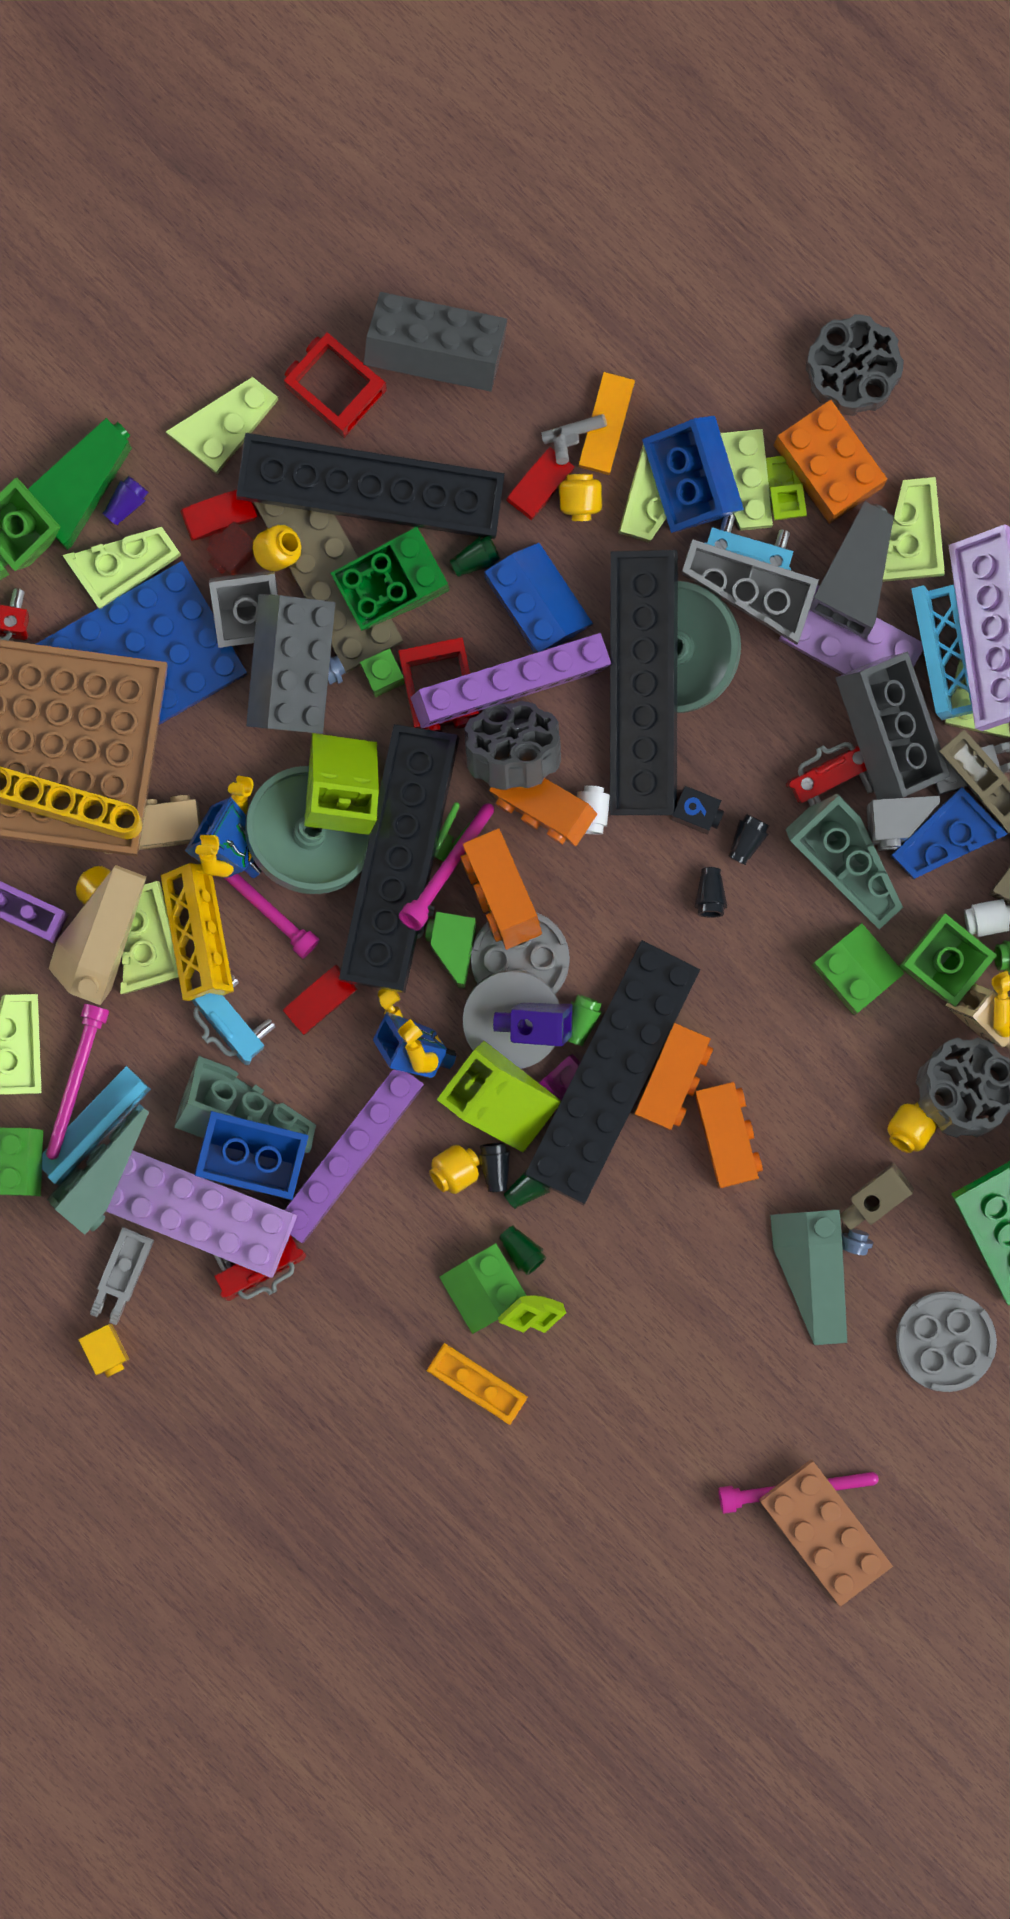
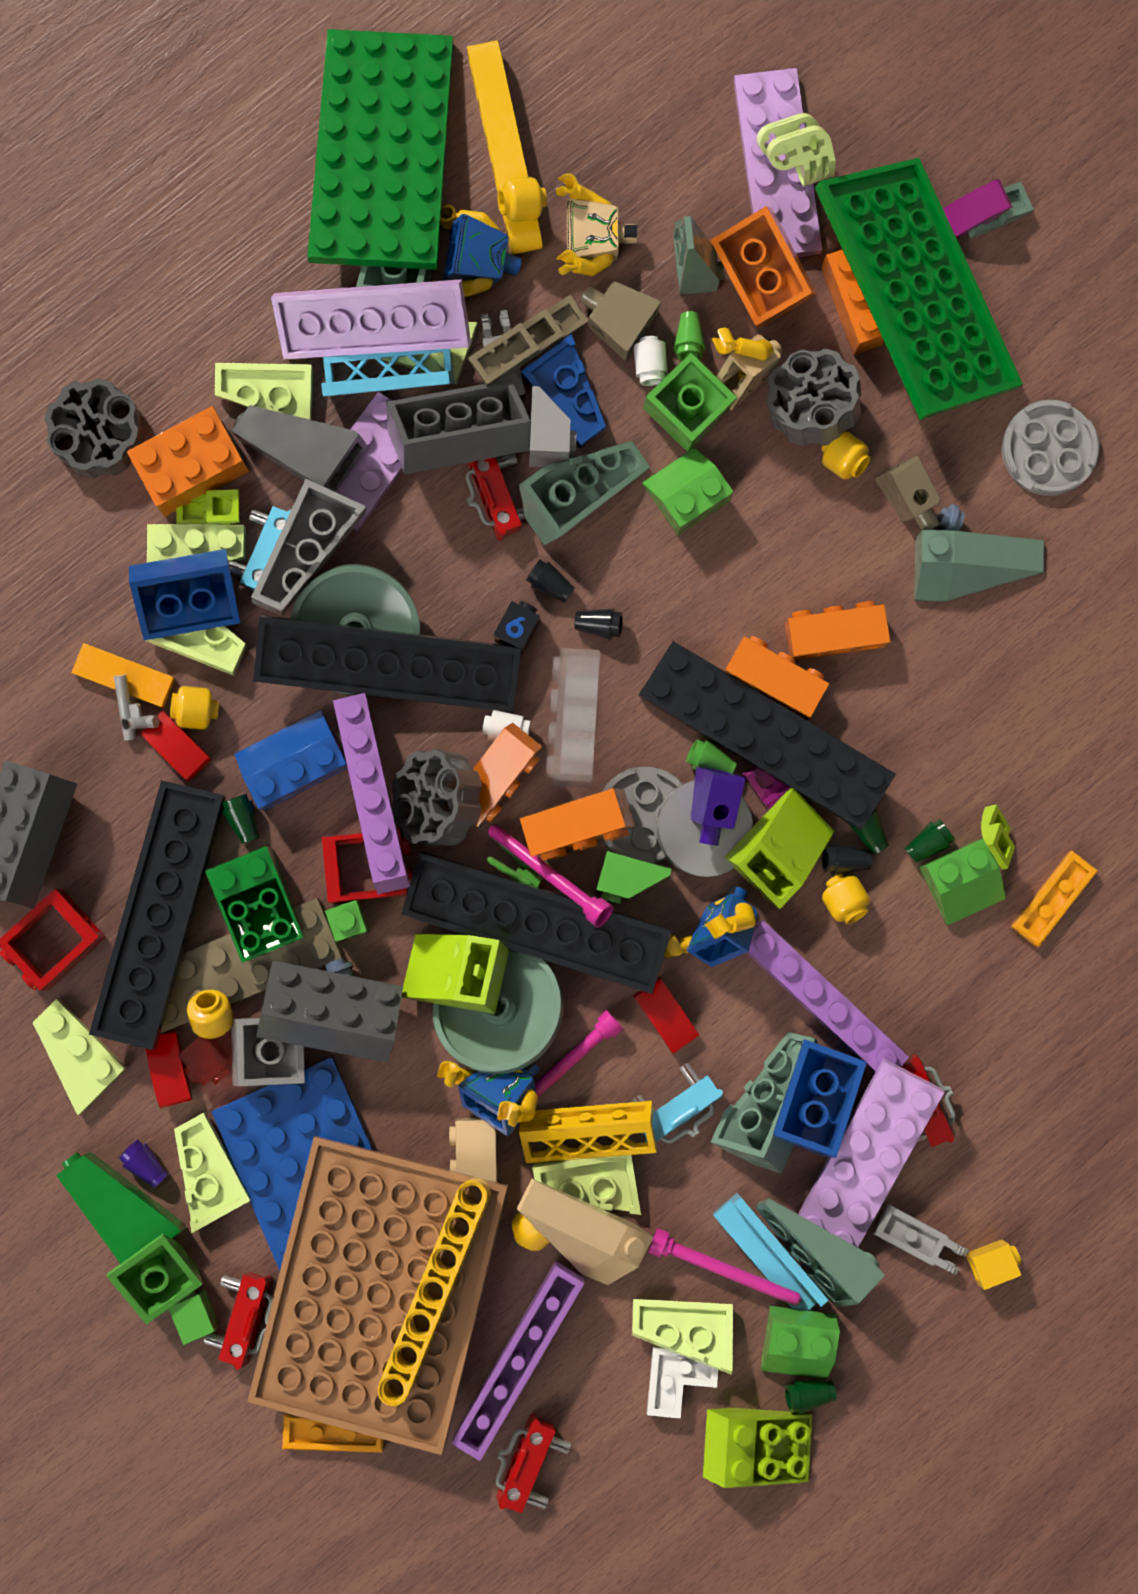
camera: 90 degrees left, 0 degrees up
none -> clear brick [546,648,600,788]

